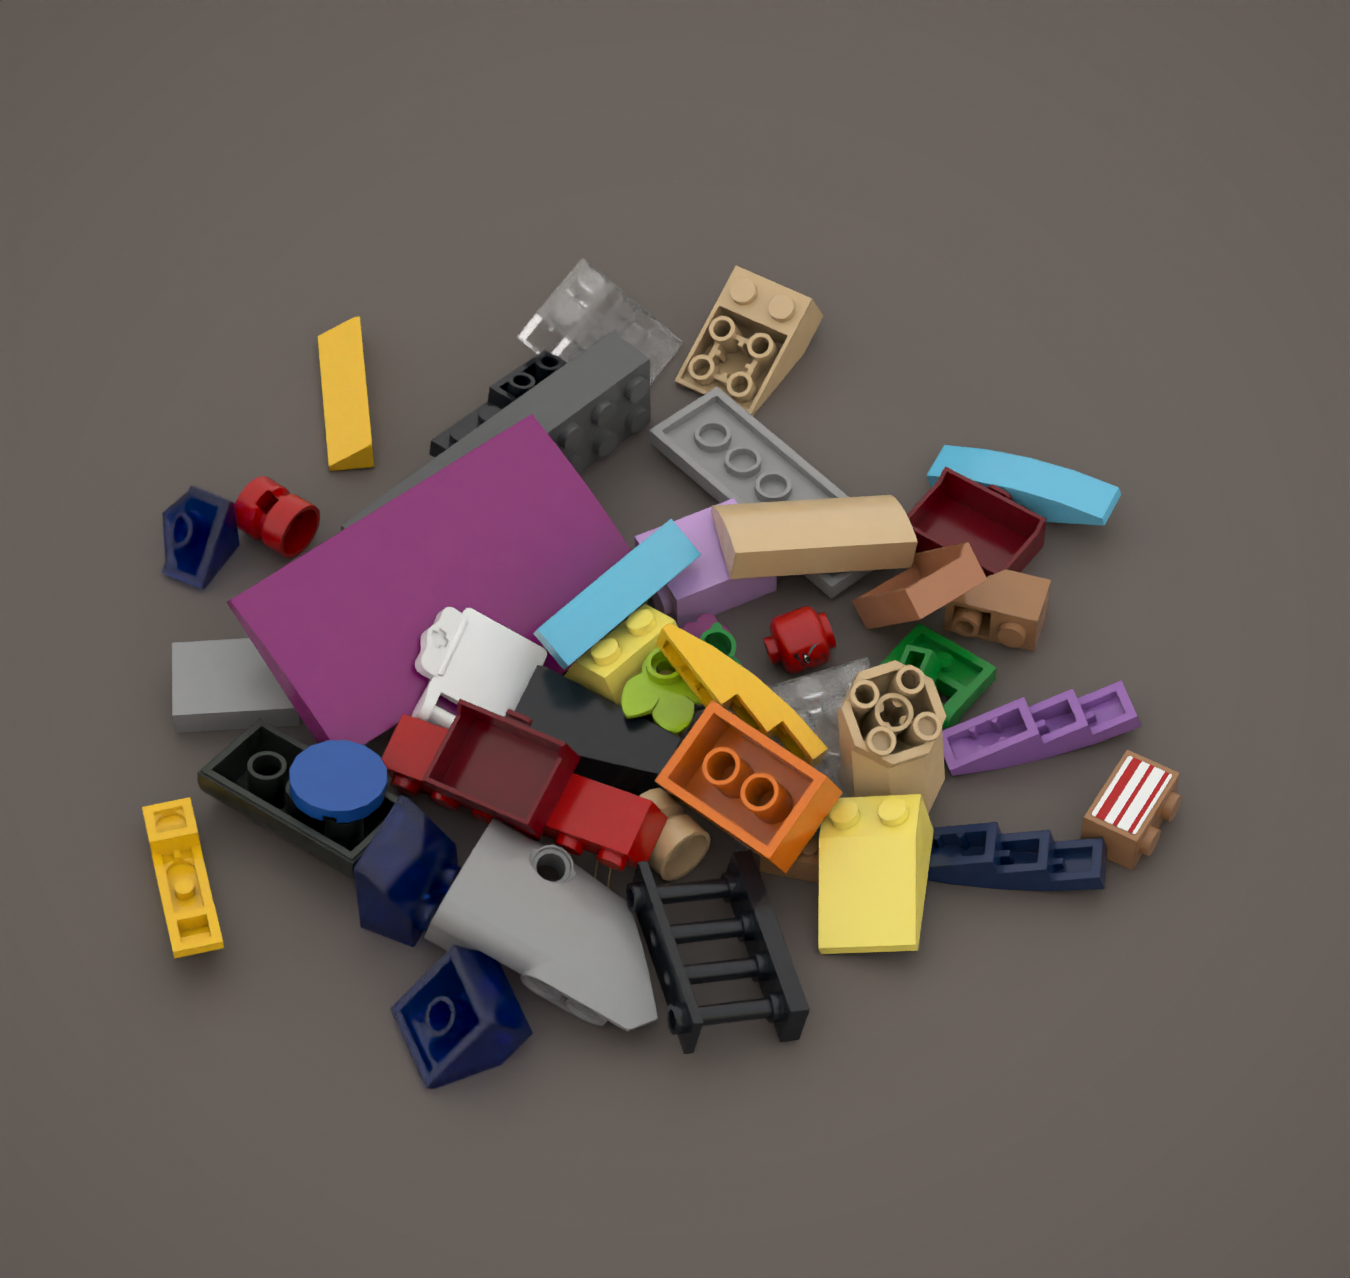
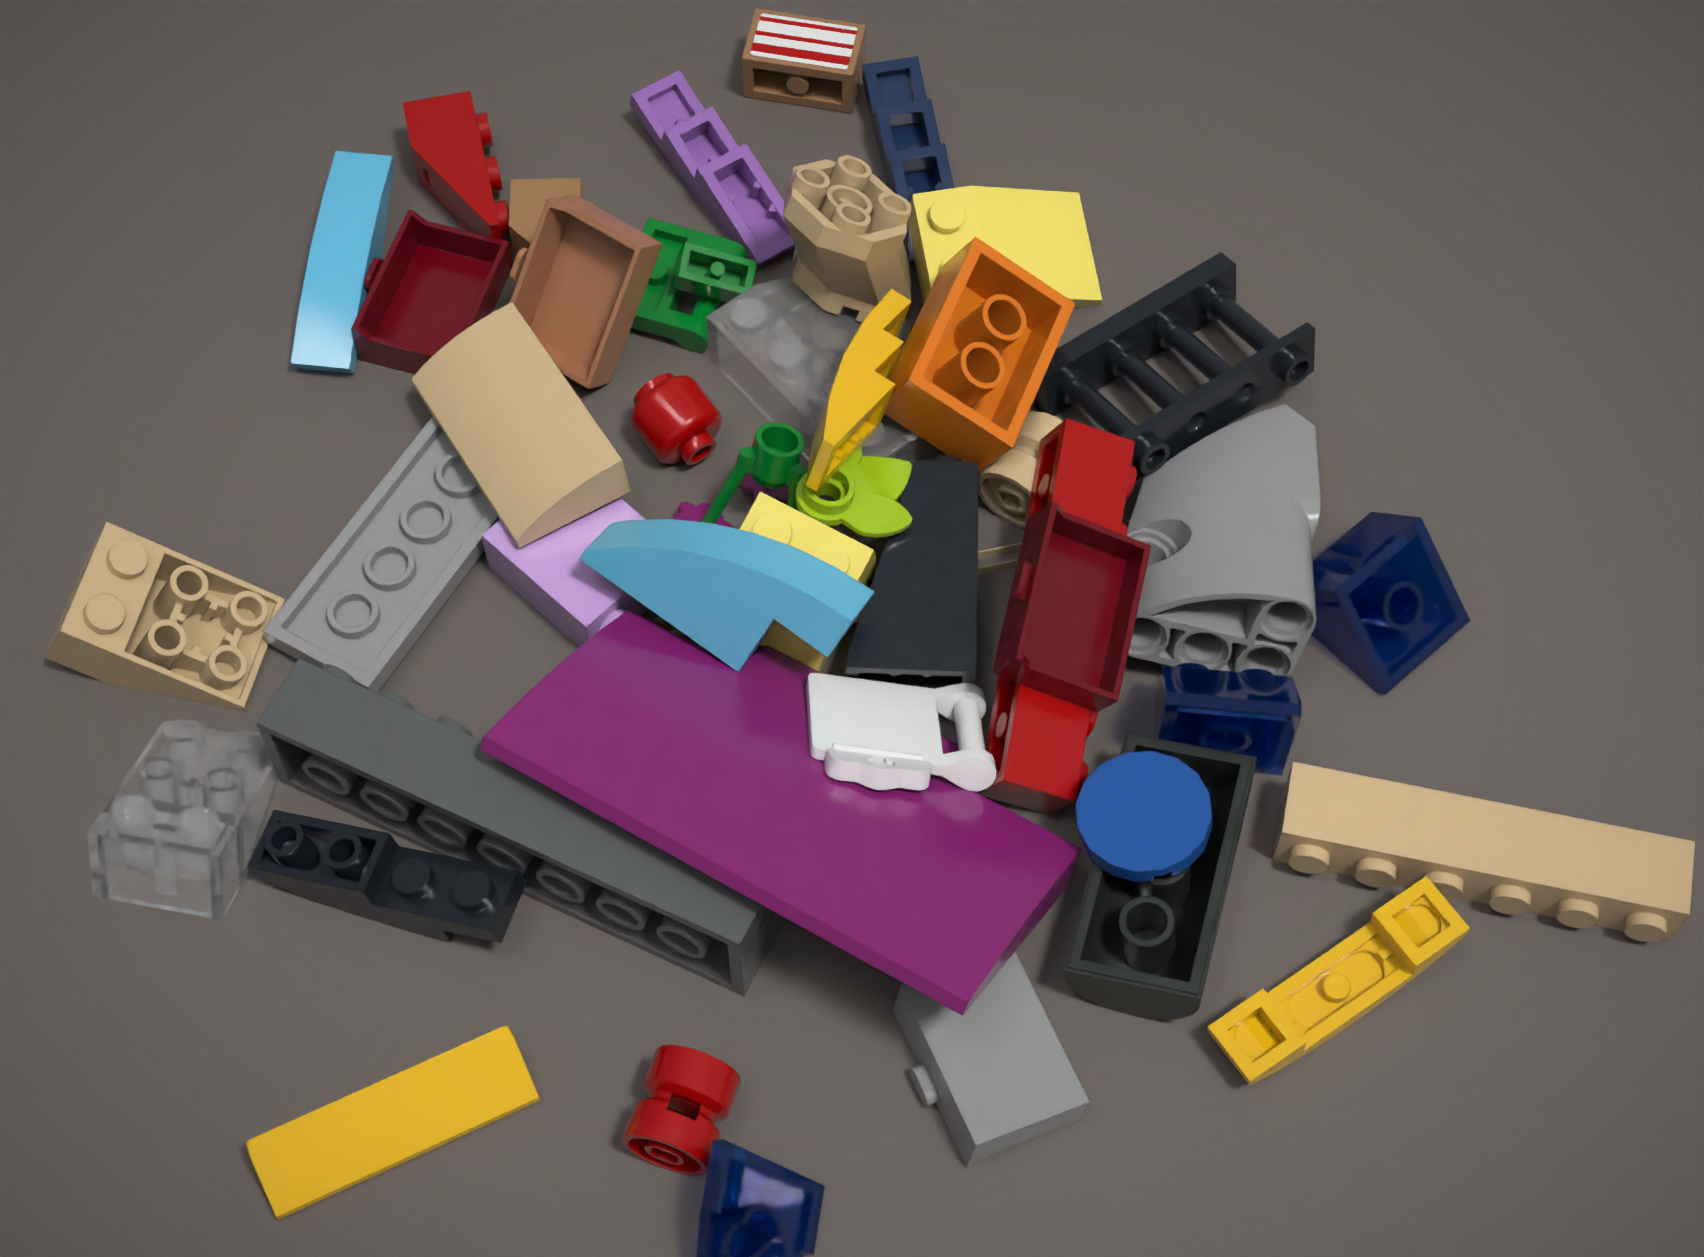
camera: 110 degrees left, 10 degrees up
none -> red slope [402,91,510,239]
none -> tan brick [1272,762,1695,942]

